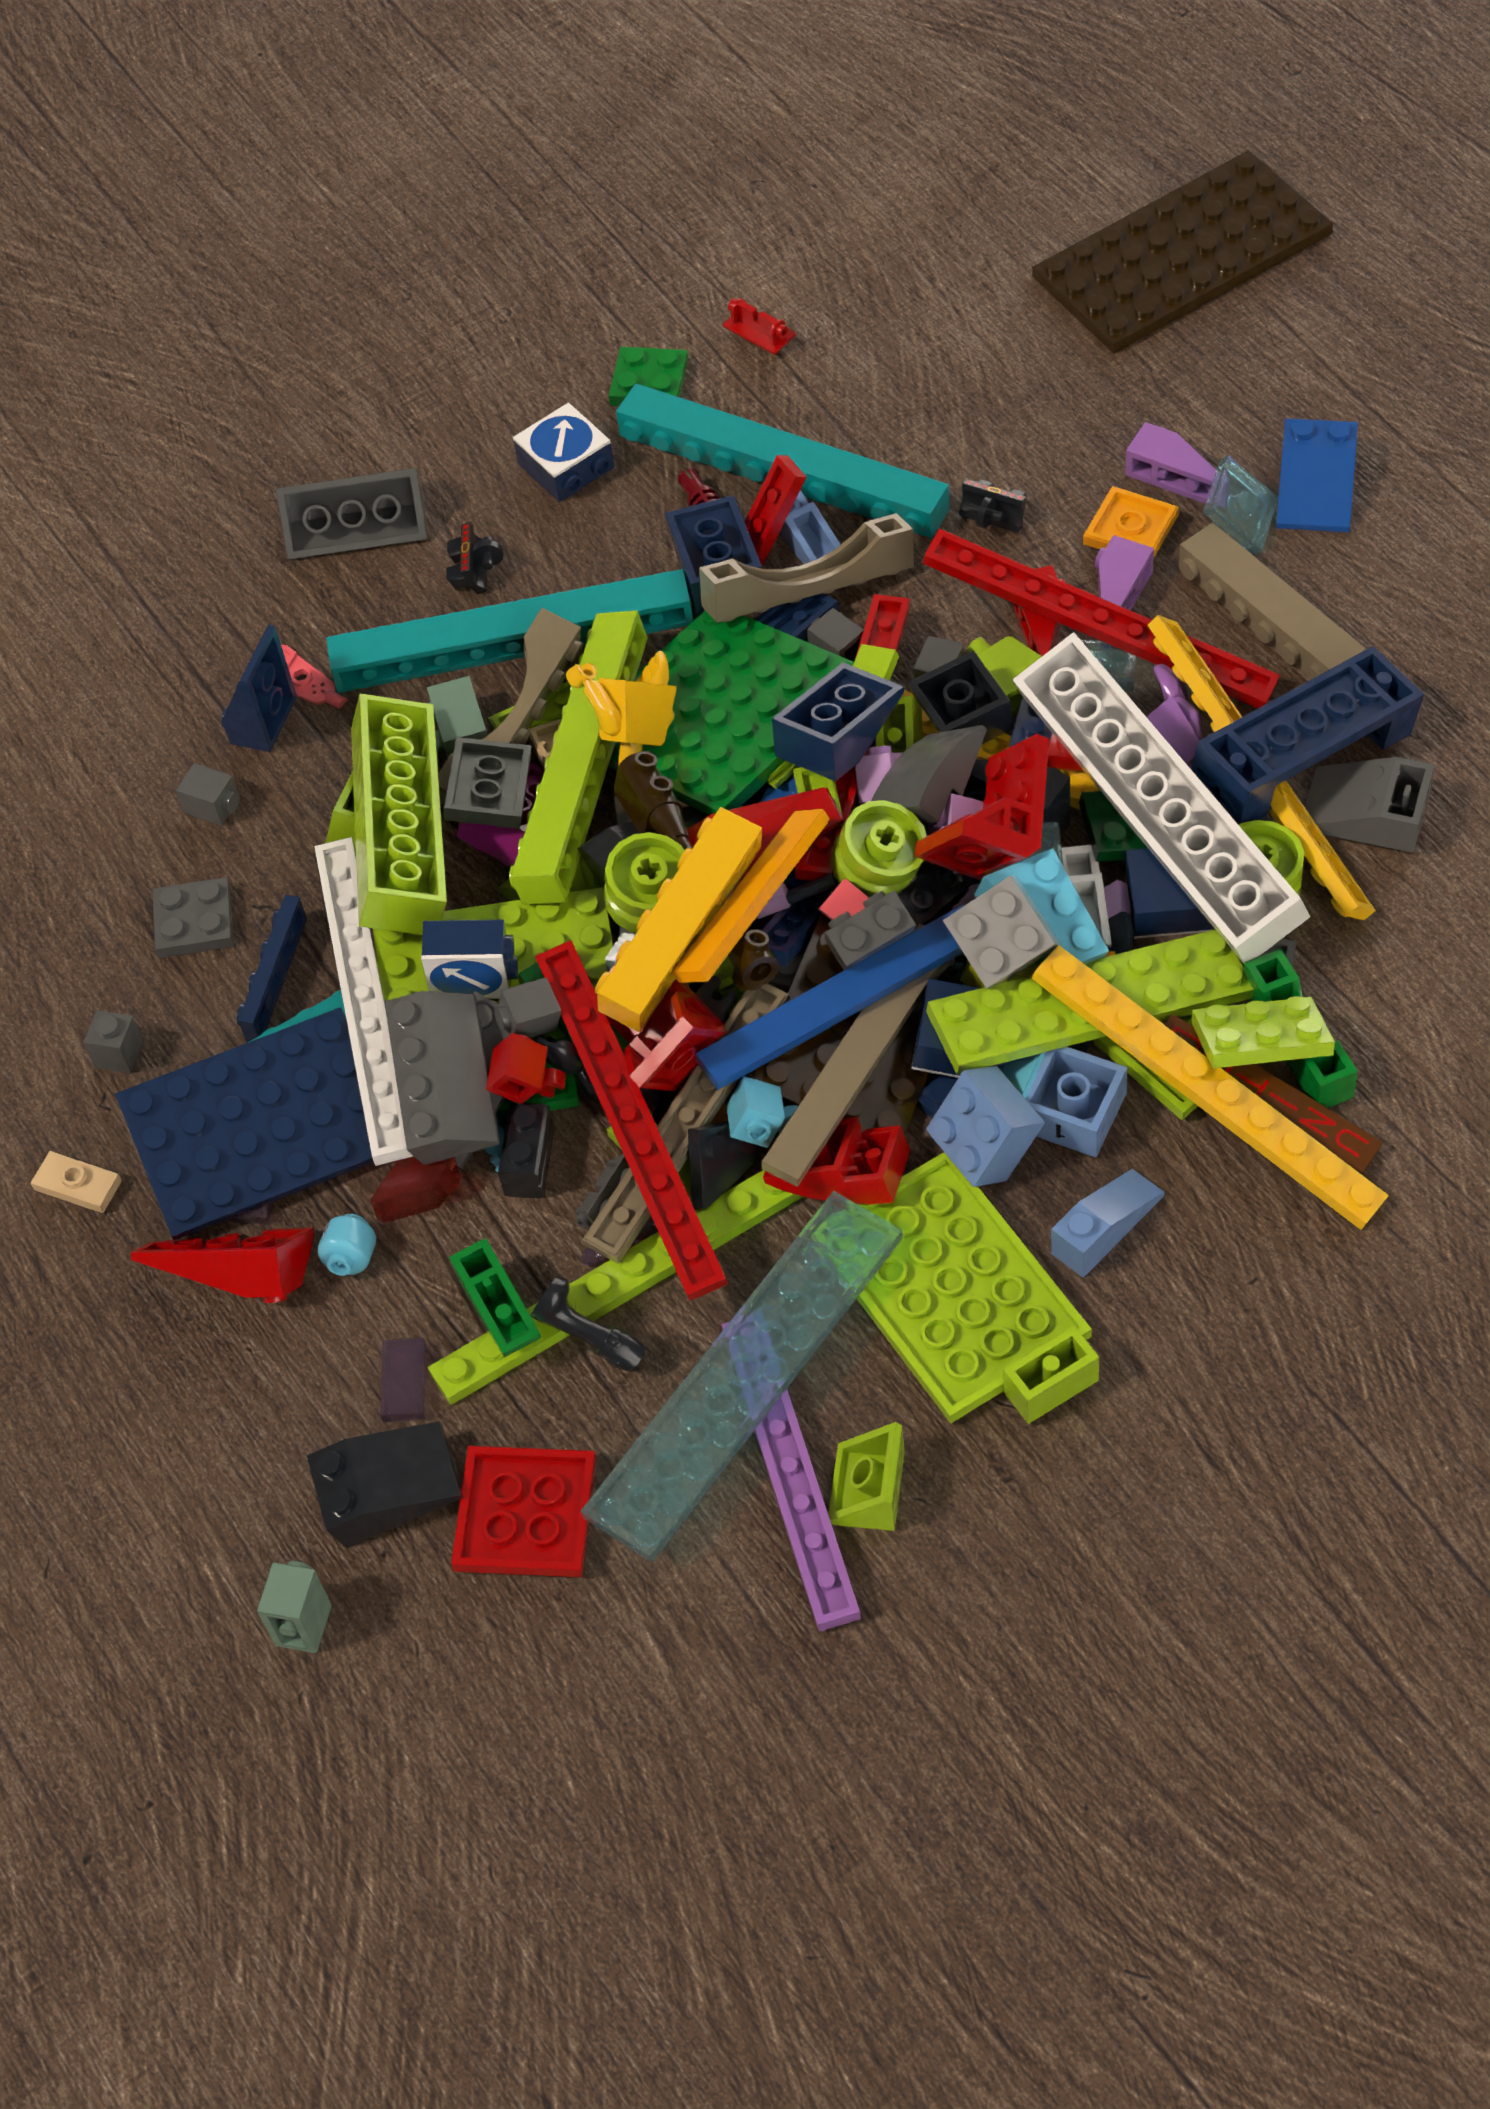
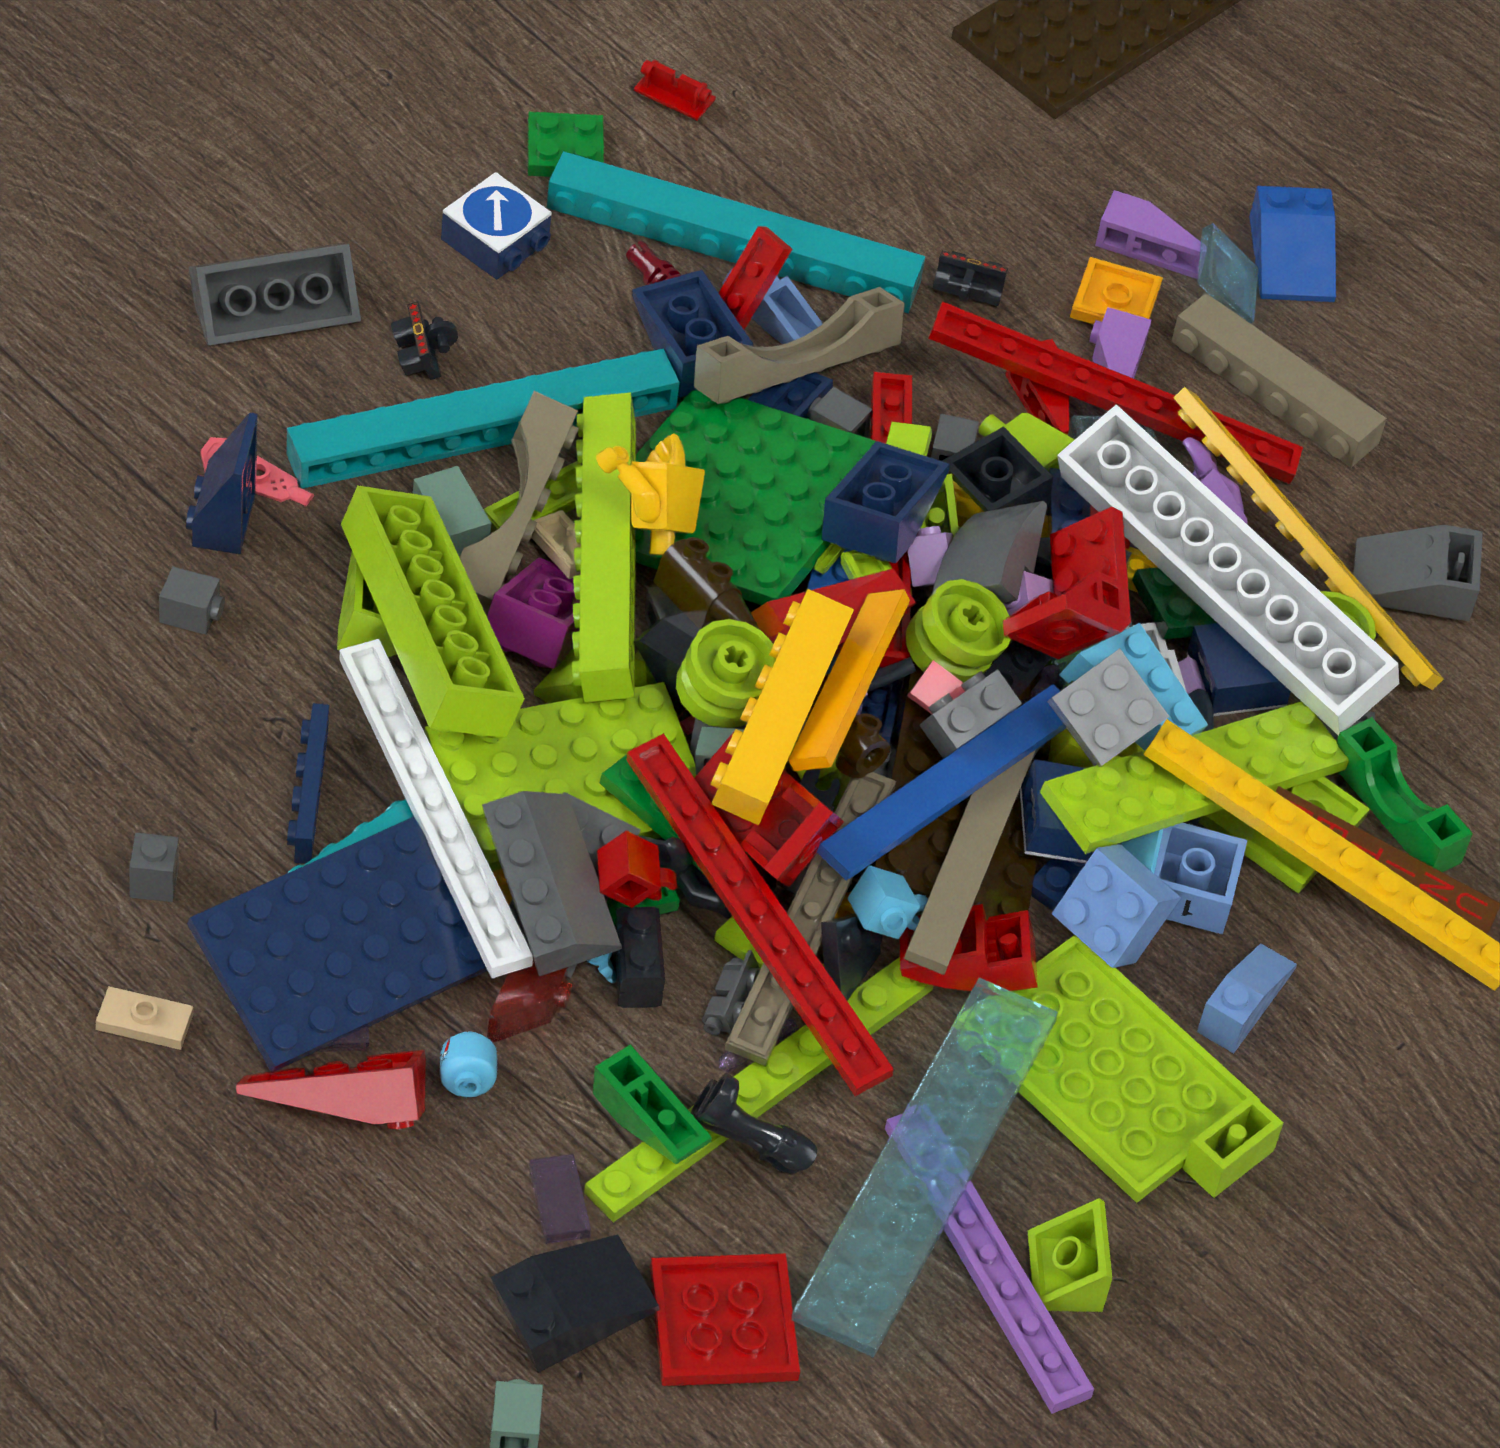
camera: 25 degrees left, 5 degrees down
dark grey plate [152,877,234,958] -> none
piece [421,920,518,999] -> none
pearl dark grey plate [443,737,532,829] -> none
dark grey brick [495,977,561,1038] -> none
dark blue plate [1191,646,1424,825] -> none
lime plate [1192,996,1335,1069] -> none

